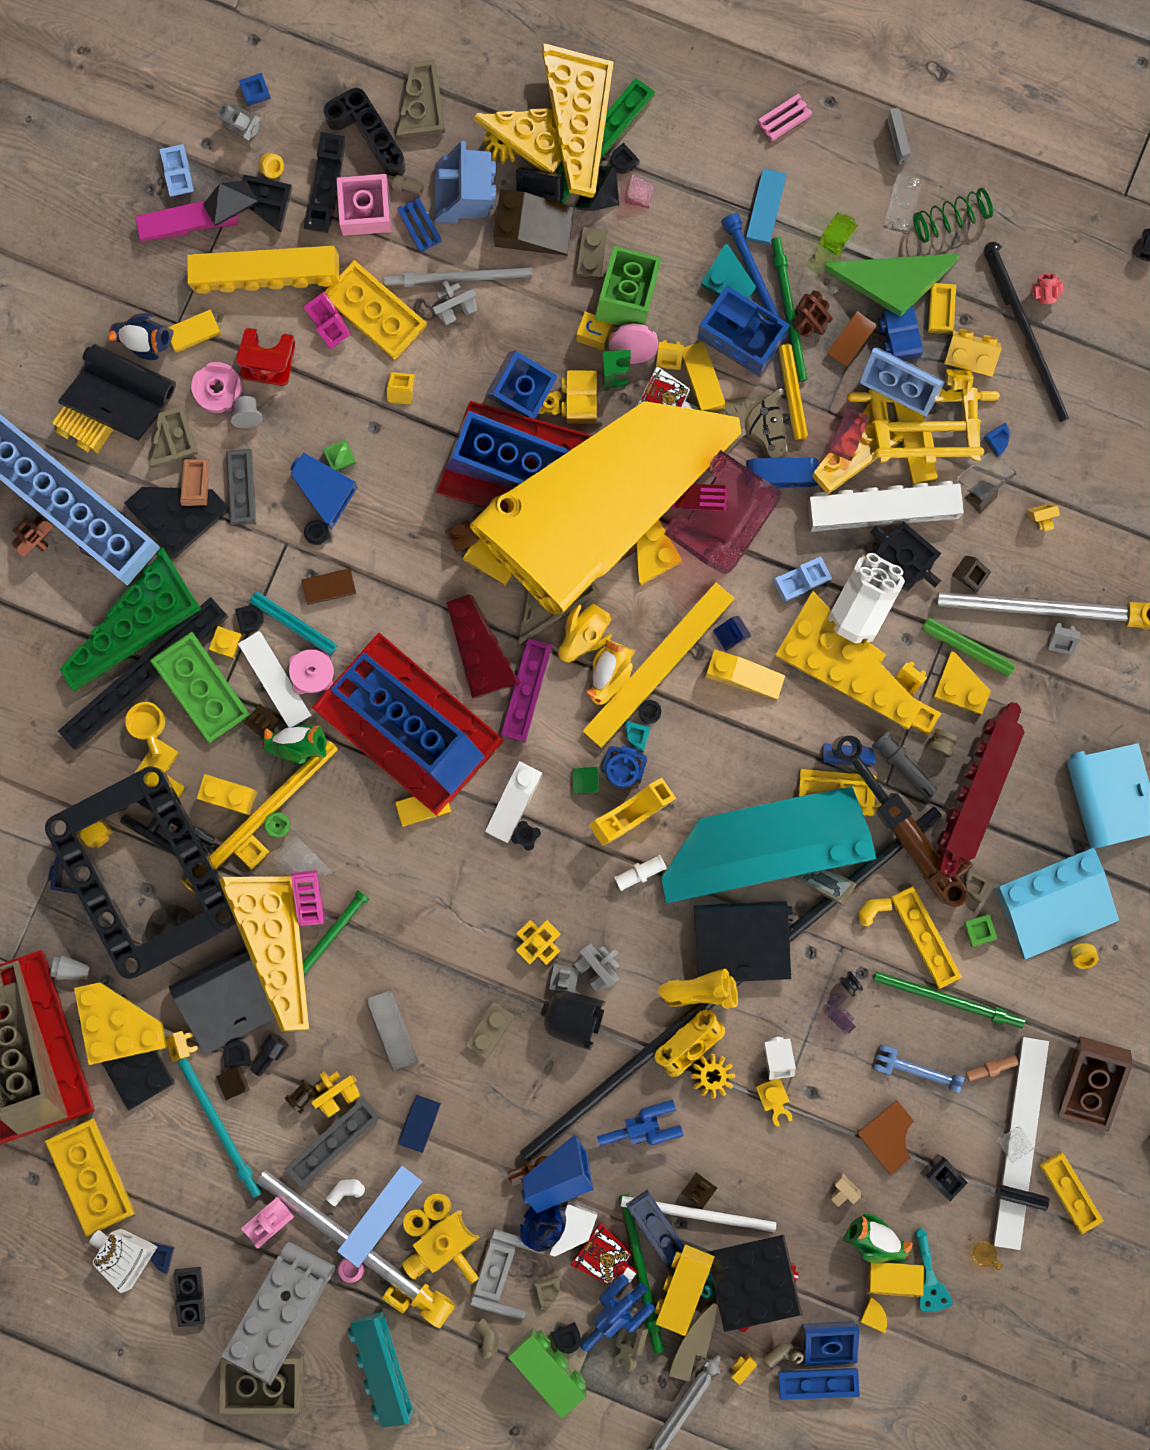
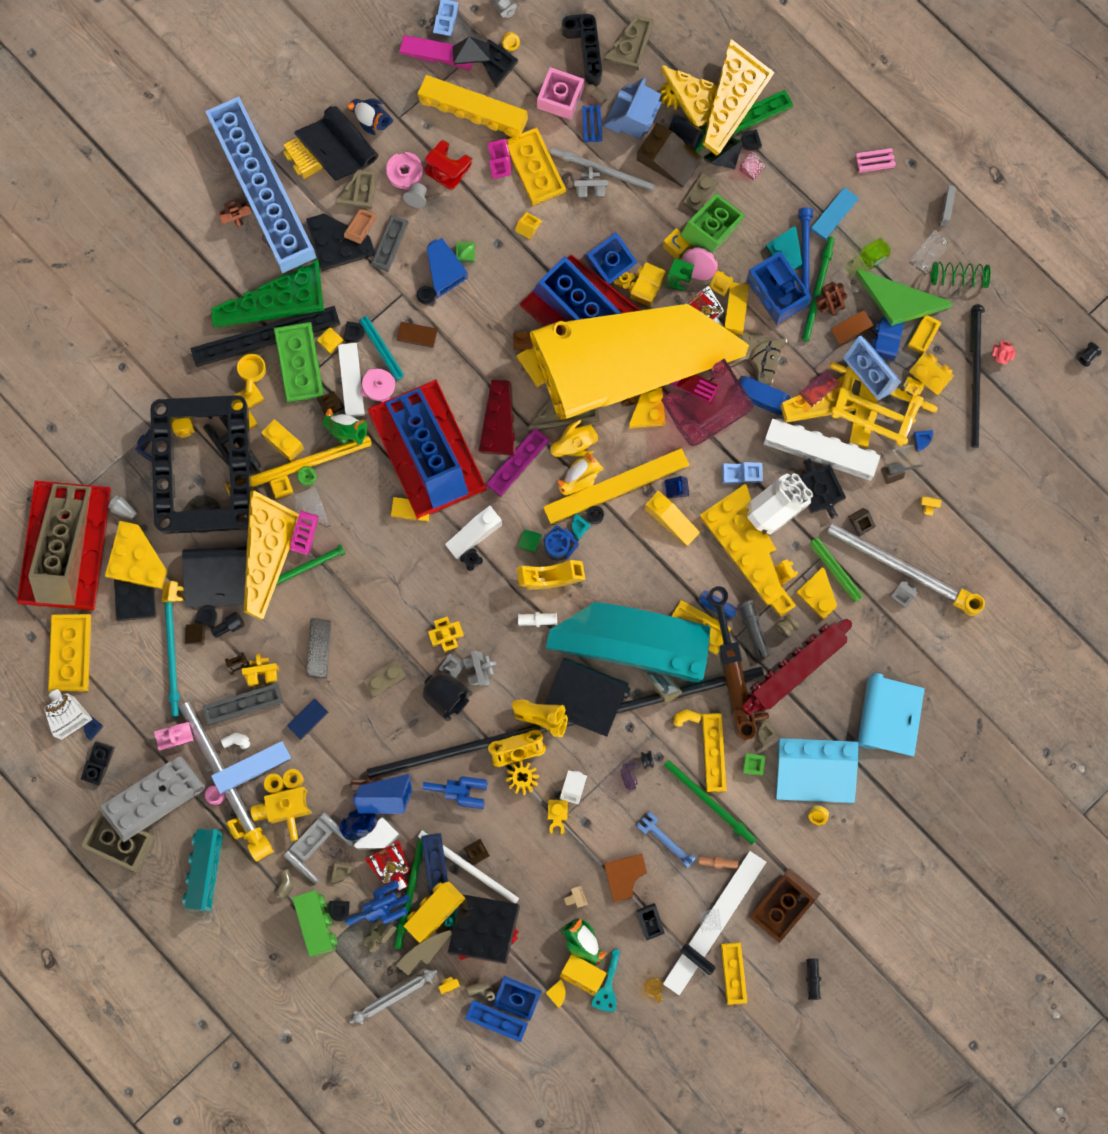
camera: 20 degrees right, 5 degrees down
yellow tile [168,309,221,353] -> none
black slope [303,132,345,233] -> none
yellow axle [778,344,808,441] -> none

